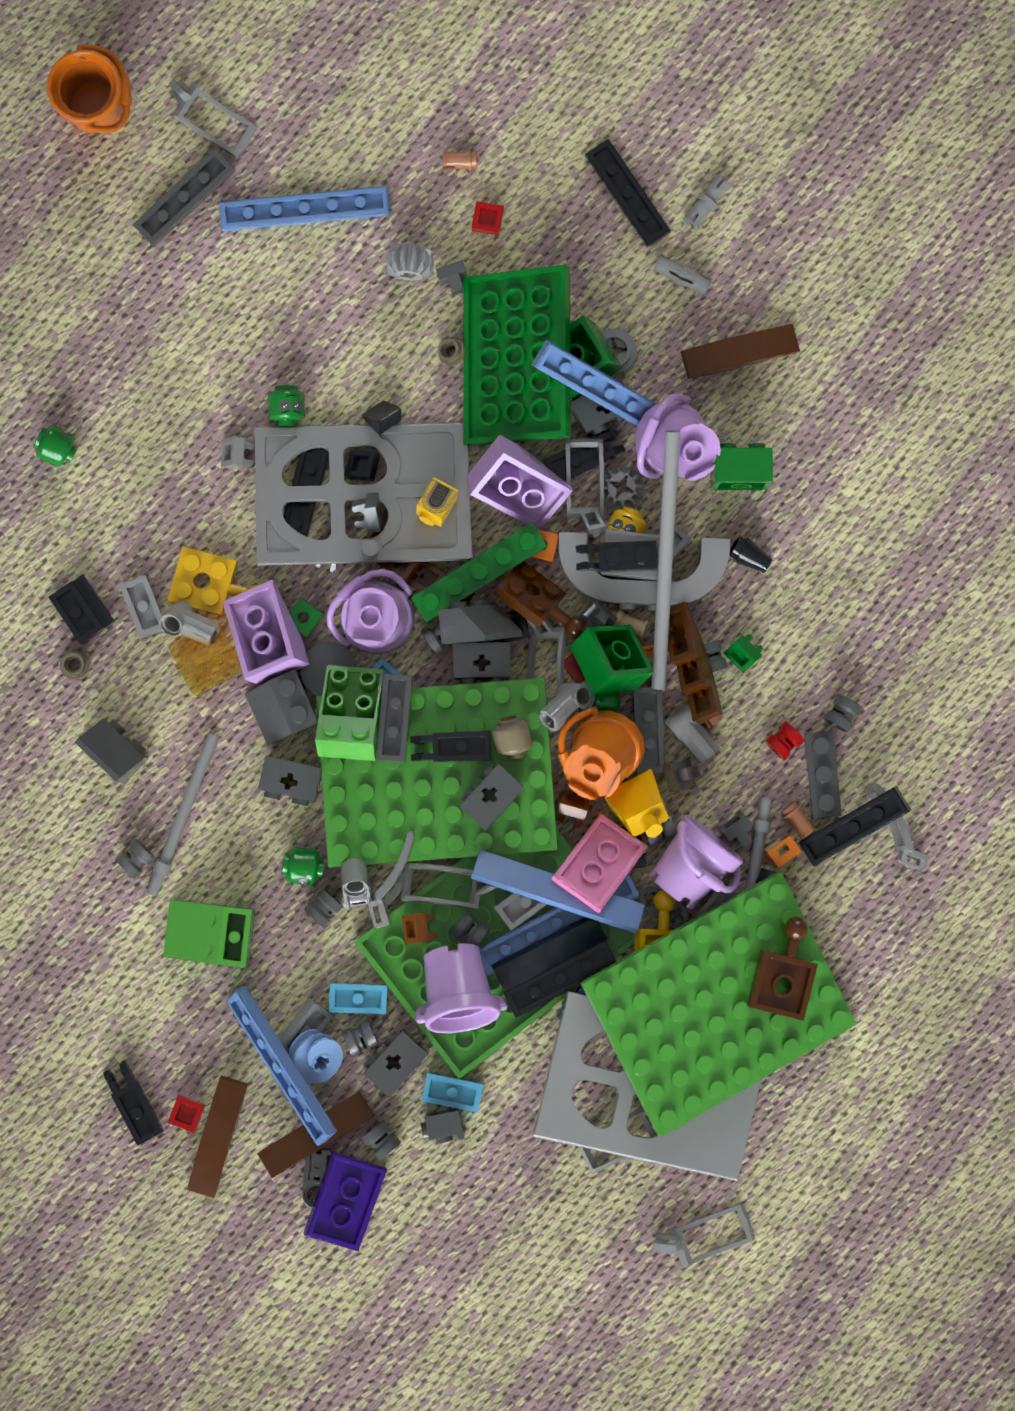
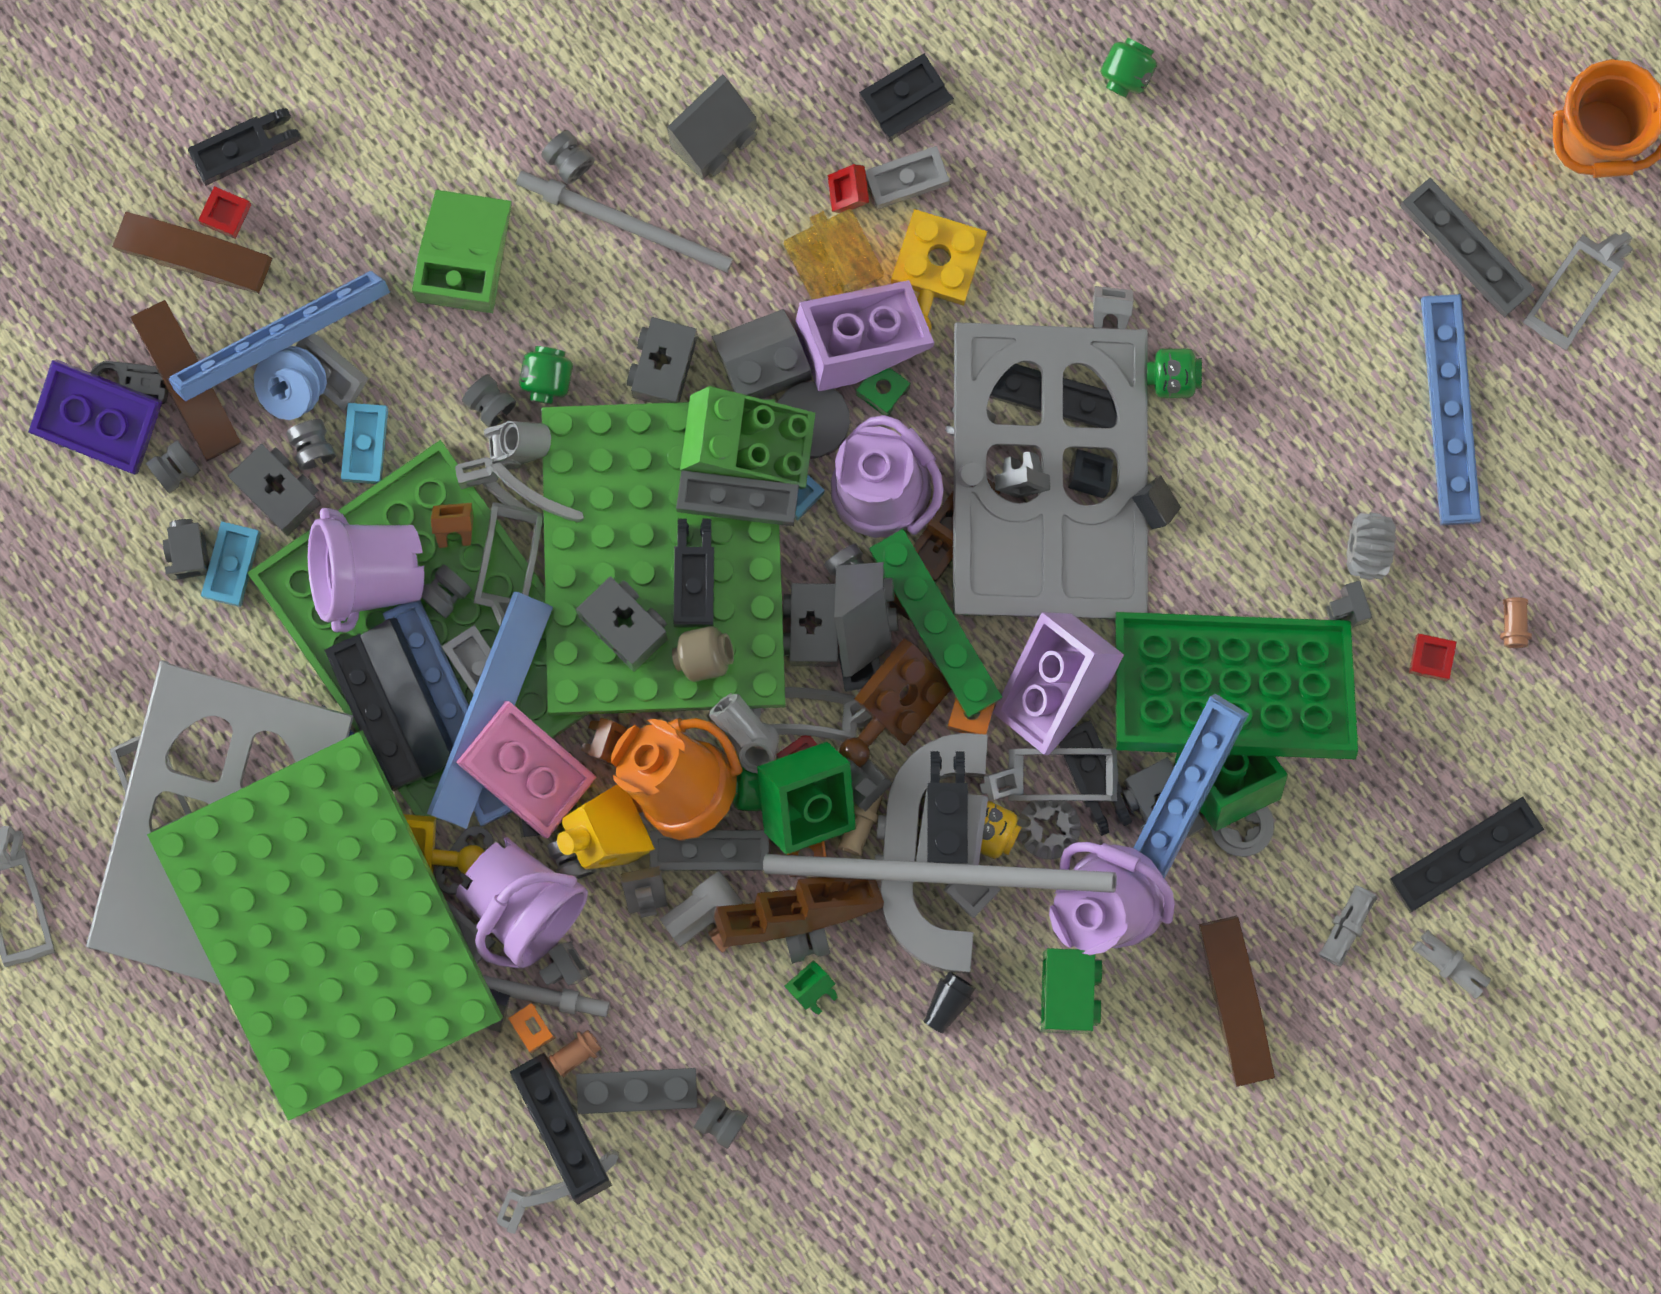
camera: 95 degrees right, 5 degrees down
dark tan plate [60,650,89,679] -> none
light grey piece [159,601,221,647] -> none
brick [416,477,459,527] -> none
dark tan plate [438,337,465,366] -> none
reddish brown plate [746,917,818,1021] -> none
red wheel [765,721,805,761] -> none
none -> red plate [827,164,869,213]

